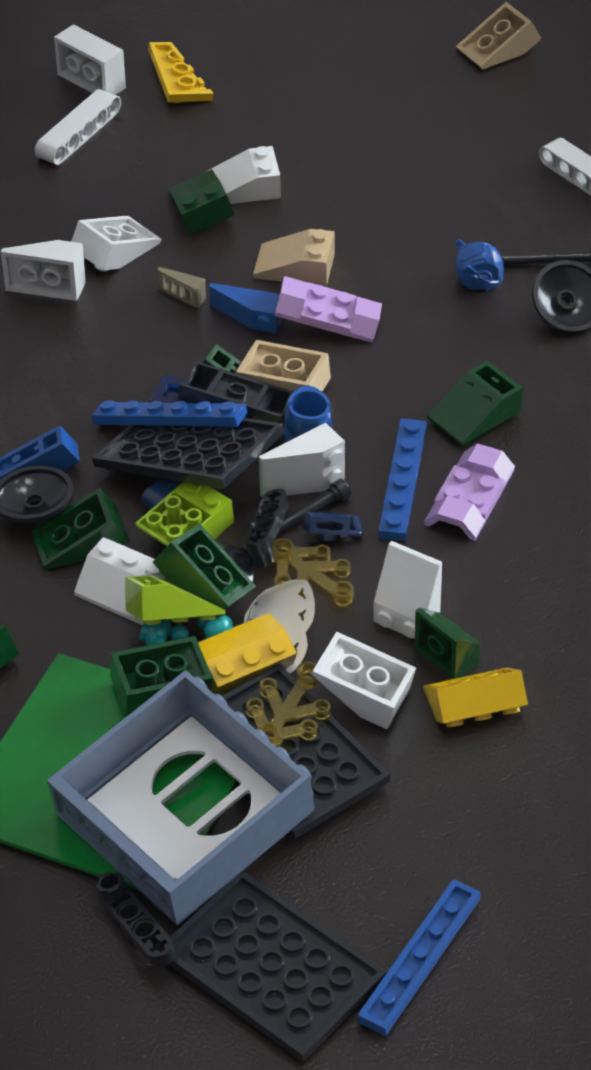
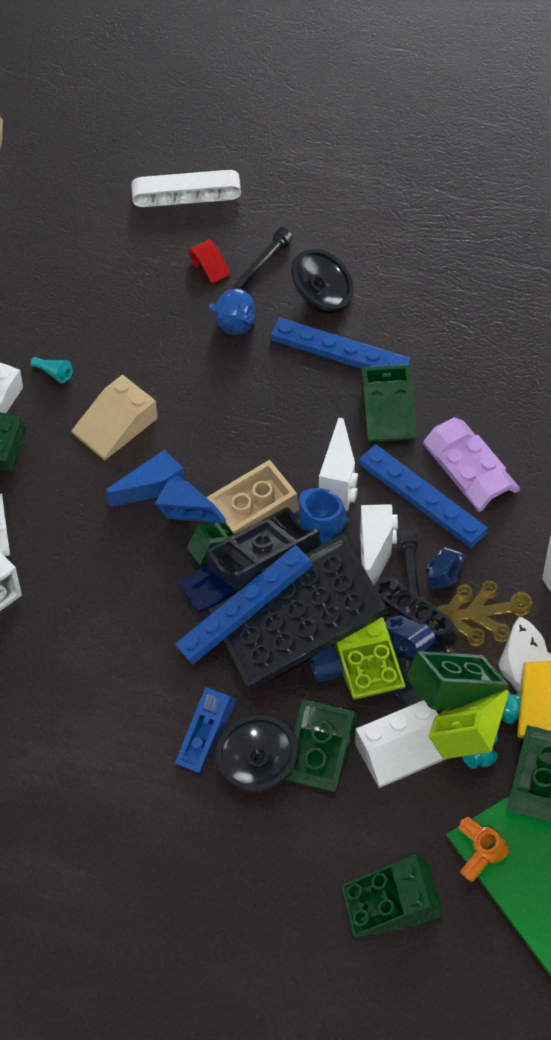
camera: 55 degrees left, 10 degrees up
dark tan slope [157,267,206,308] -> none
lavender piece [274,276,382,343] -> none
none -> teal cone [31,357,73,383]
none -> blue slope [155,480,226,523]
none -> red panel [188,239,230,284]
none -> blue plate [270,318,411,368]
none -> white slope [319,418,358,511]
none -> dark blue piece [385,616,436,658]
none -> orange axle [458,817,509,882]

